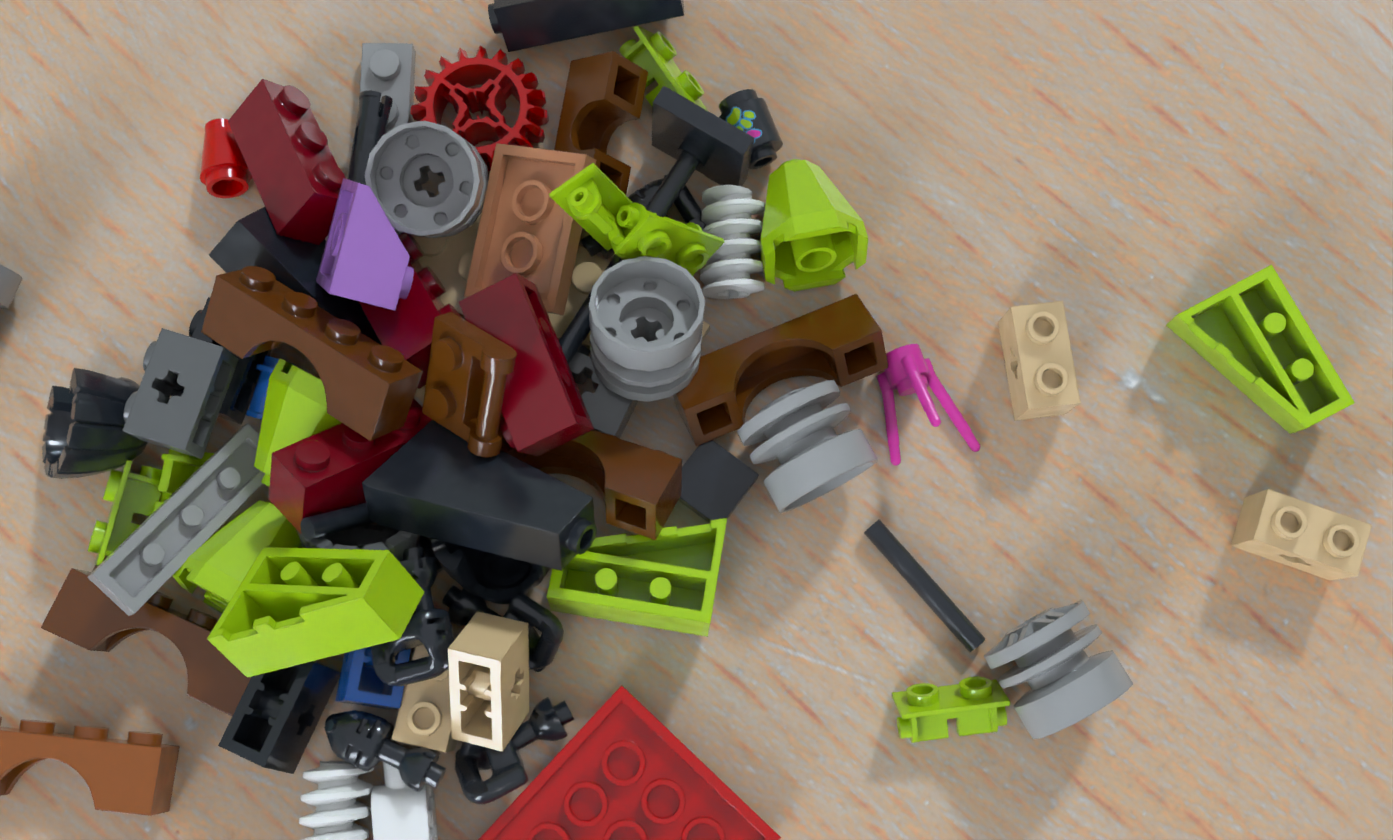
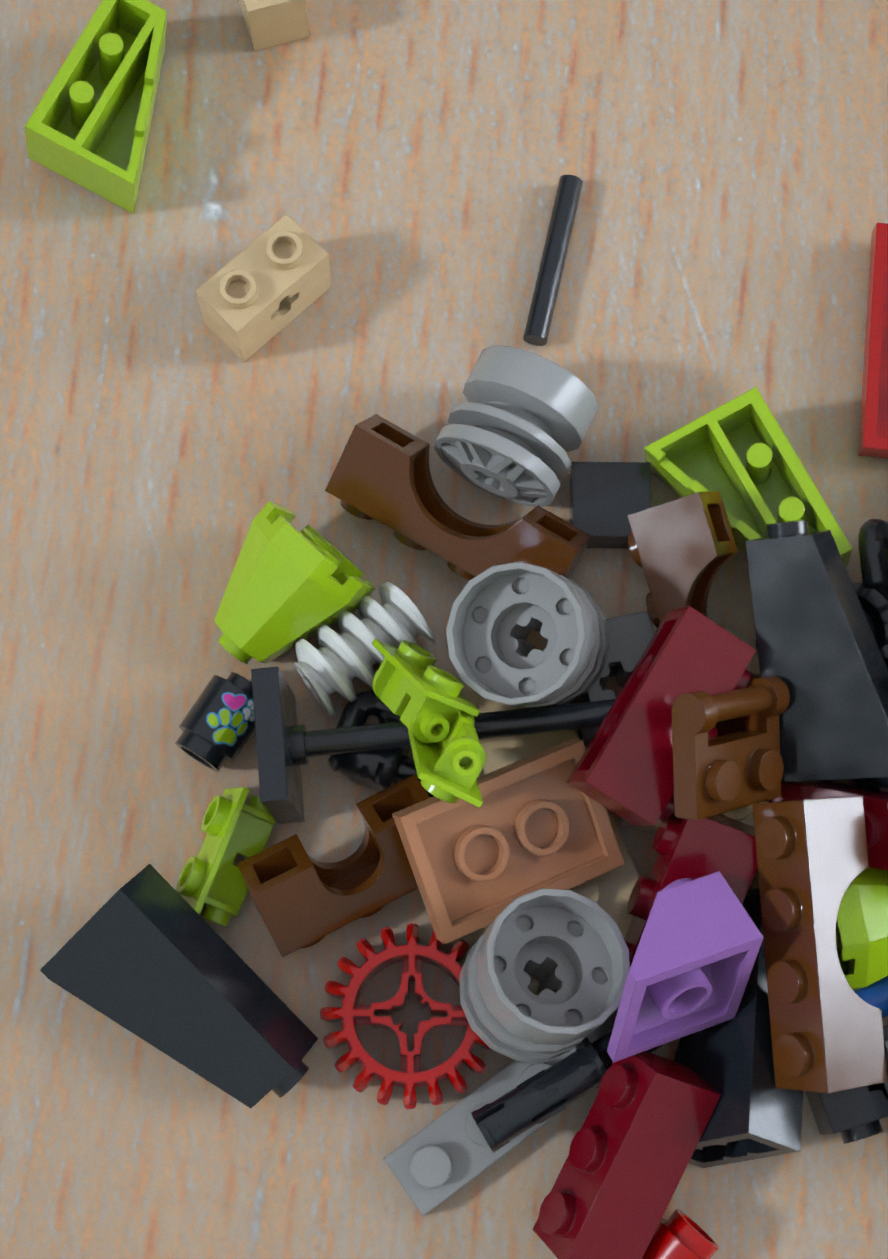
camera: 125 degrees left, 5 degrees down
dark pink plant [876,344,980,466] -> none
lime hinge [892,676,1010,743] -> none
light grey wheel [984,600,1133,739] -> none

